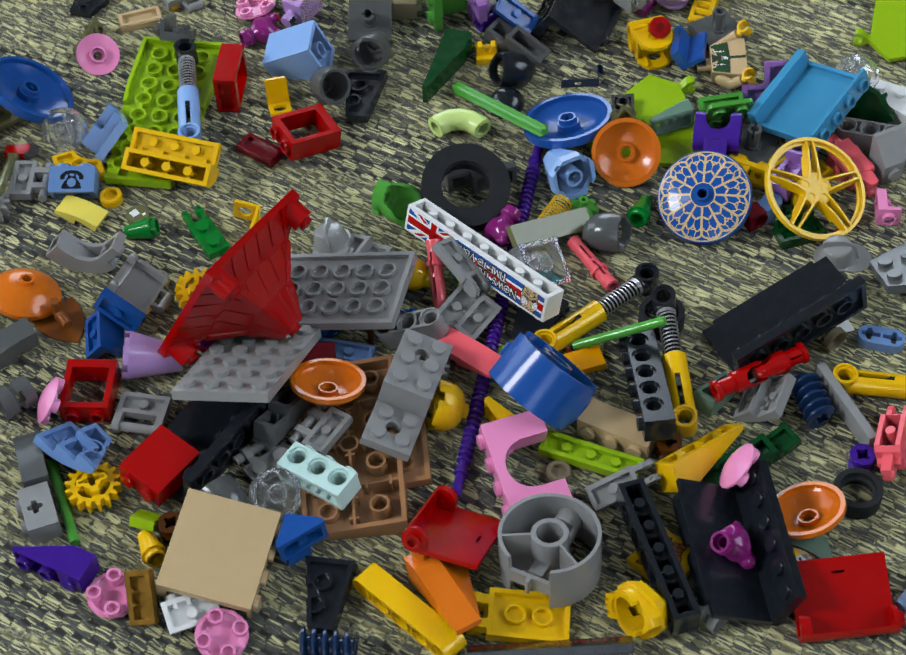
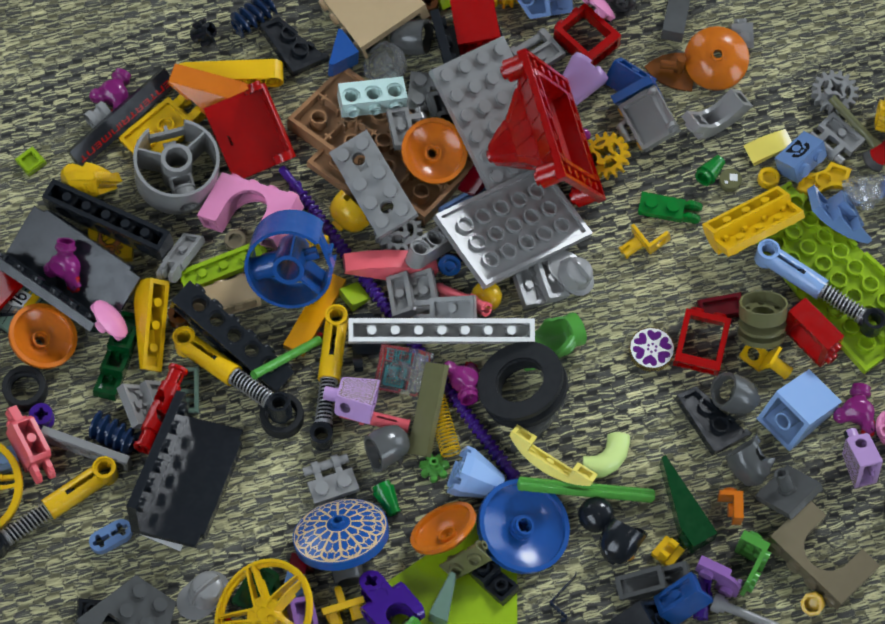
camera: 130 degrees right, 15 degrees up
none -> light grey plate [302,453,360,506]
none -> lavender torso [323,377,380,425]
none -> light yellow slope [509,424,598,486]
none -> tile [629,327,675,372]
none -> orange bracket [717,487,744,525]
none -> olive wheel [737,290,788,349]

